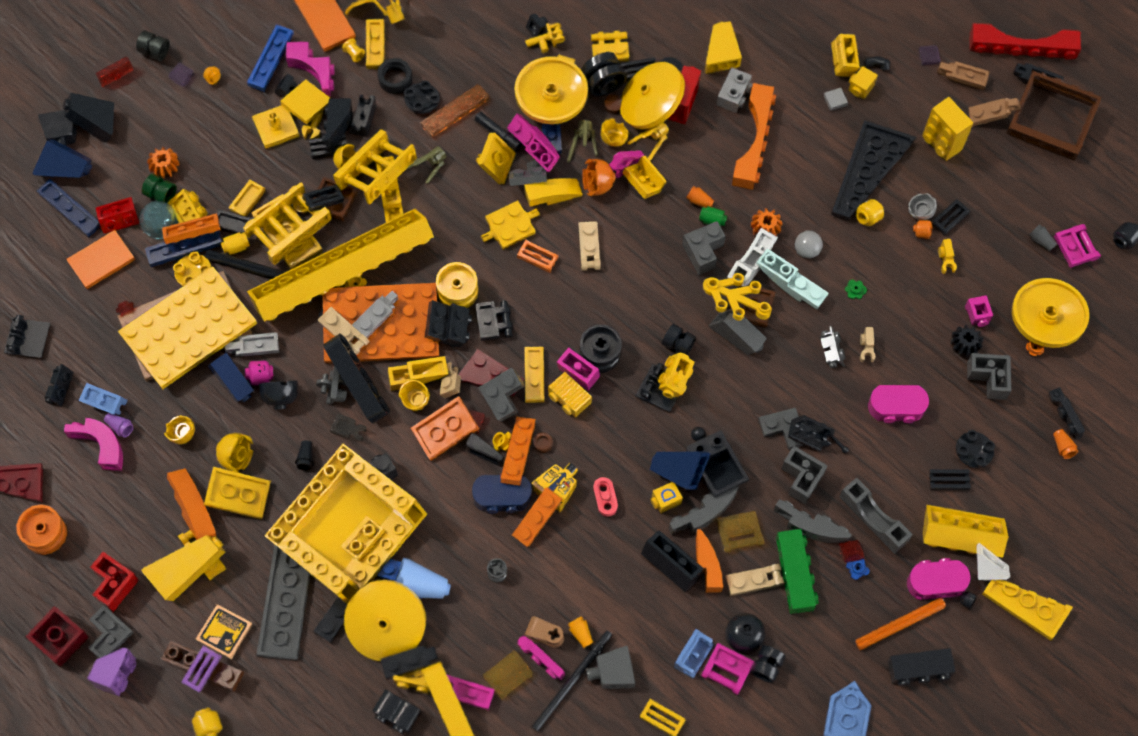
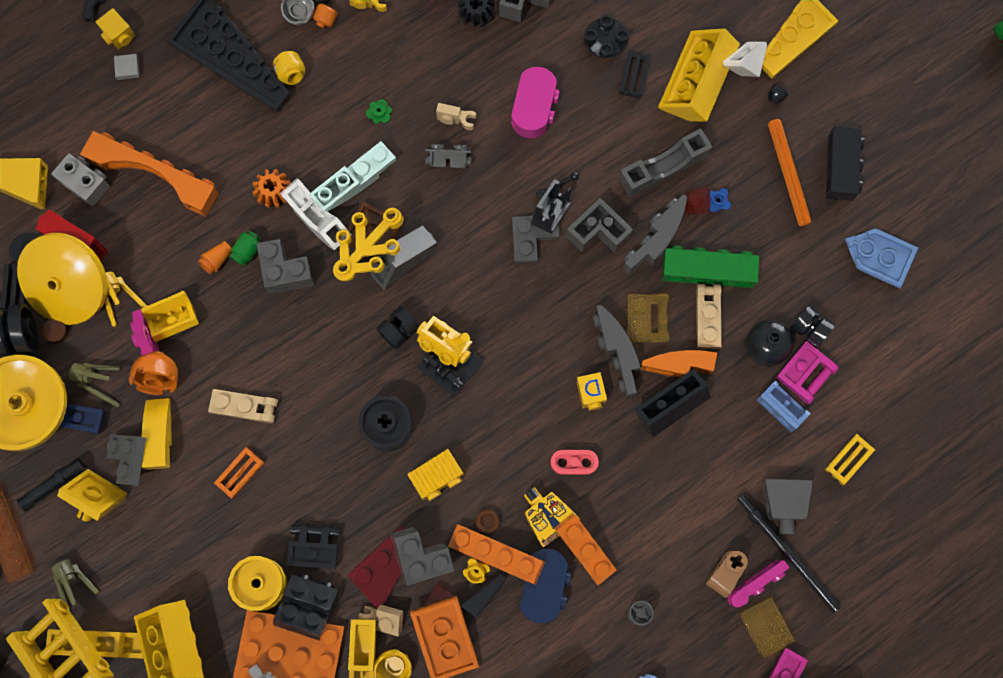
camera: 75 degrees left, 10 degrees up
yellow plate [481,200,540,249] -> none
dark pink slope [507,114,560,172] -> none
yellow tile [525,347,544,403] -> none
dark pink brick [557,347,600,391] -> none
light orange cone [568,616,594,648] -> none
yellow hair [601,118,628,147] -> none
dark blue slope [649,452,711,490] -> none
black slope [686,427,749,497] -> none
light grey hair [795,231,823,259] -> none
yellow brick [831,34,860,77] -> none
dark pink brick [907,558,970,600] -> none

